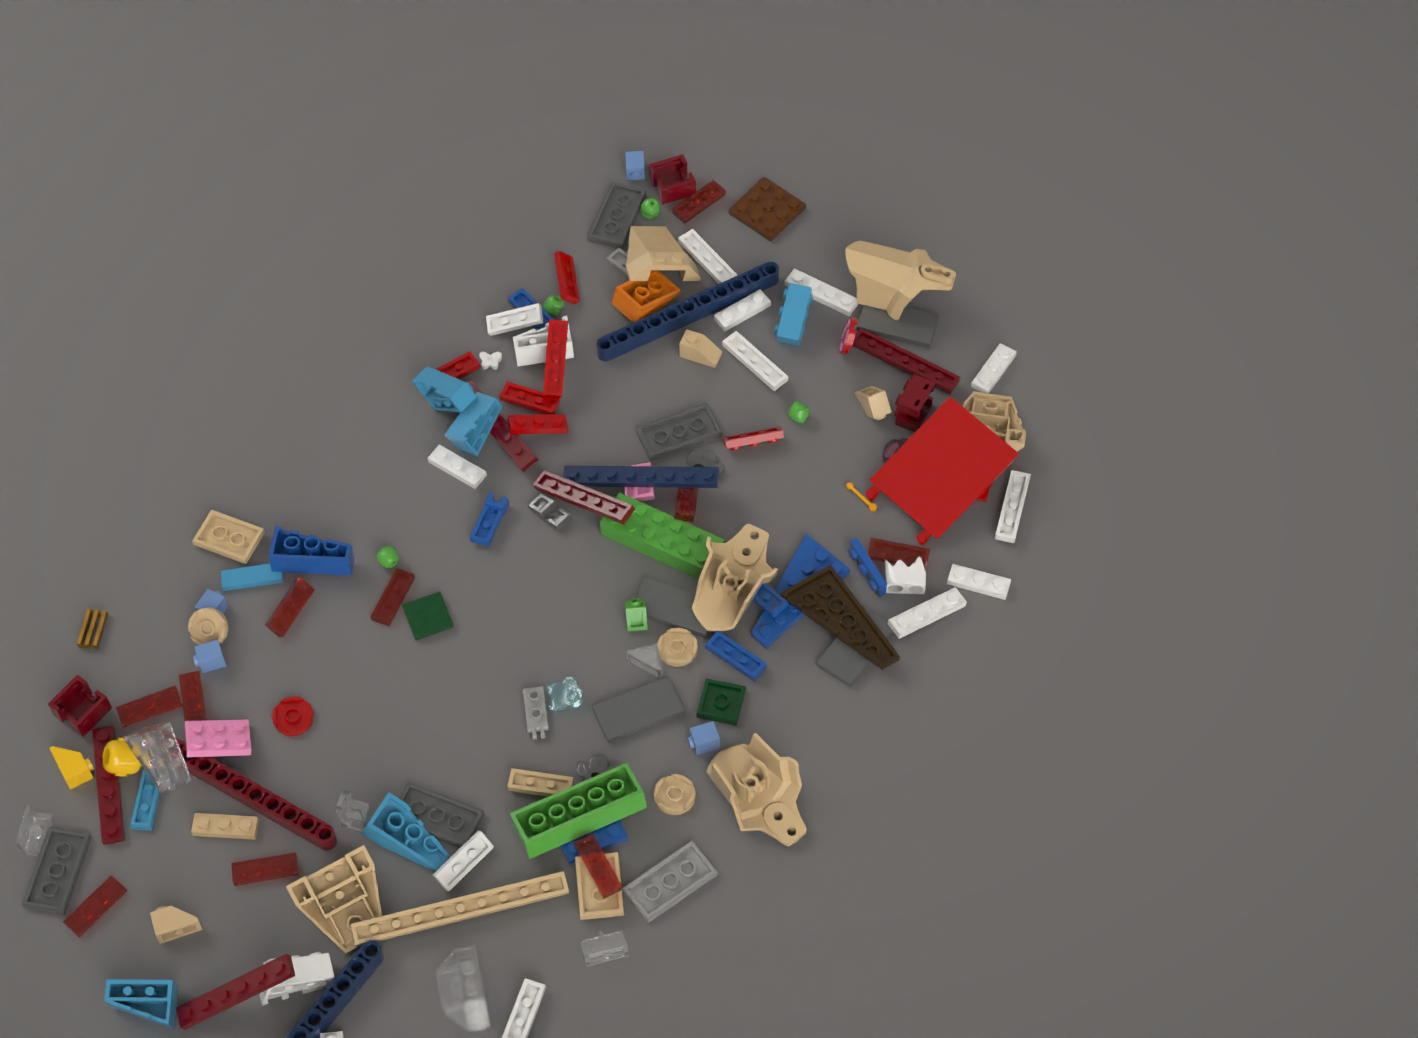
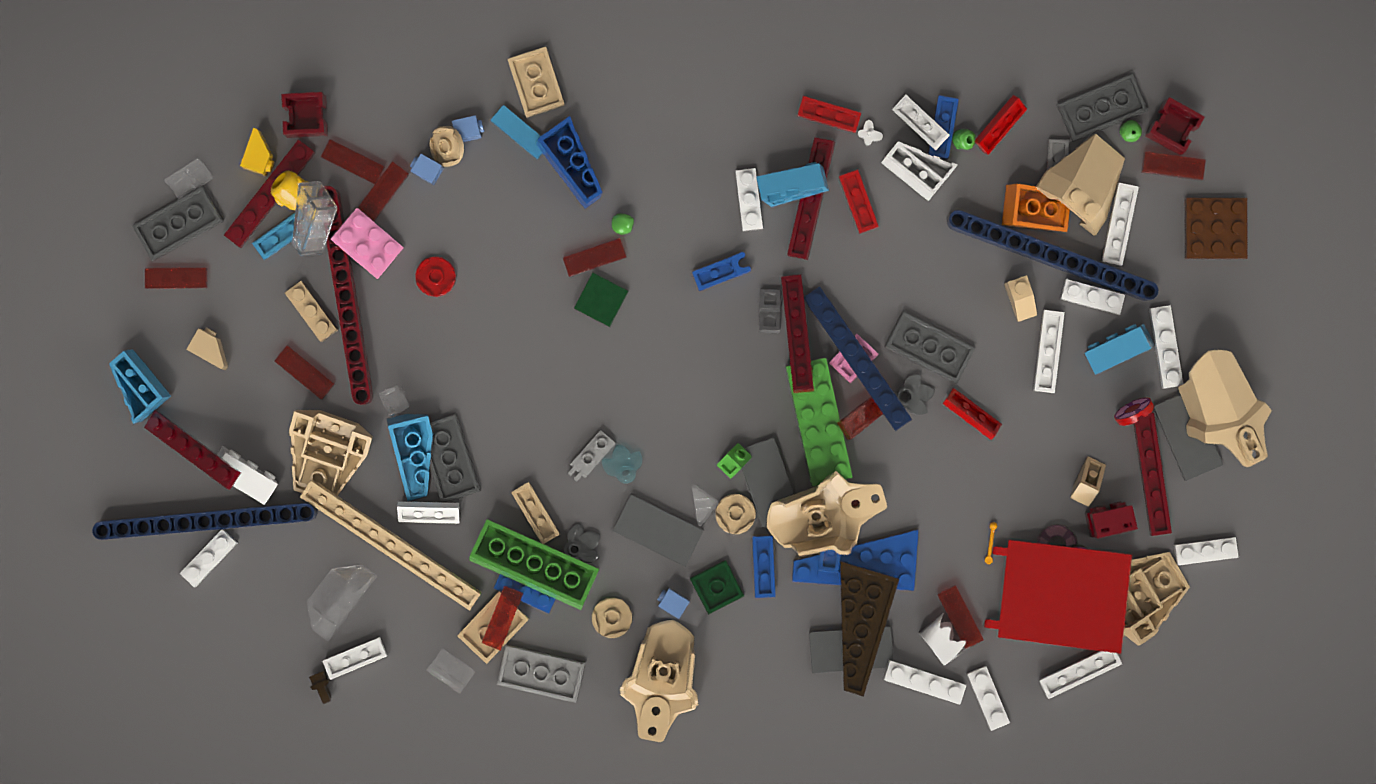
camera: 50 degrees right, 30 degrees up
pearl gold tile [77,608,108,649] -> none
clear red plate [265,577,315,638] -> none
dark azure wedge [411,366,477,412] -> none
red plate [507,414,568,434] -> none
red plate [543,319,568,398] -> none
medium blue brick [625,151,645,180] -> none
bright green piece [788,401,810,424] -> none
blue plate [848,538,887,597] -> none

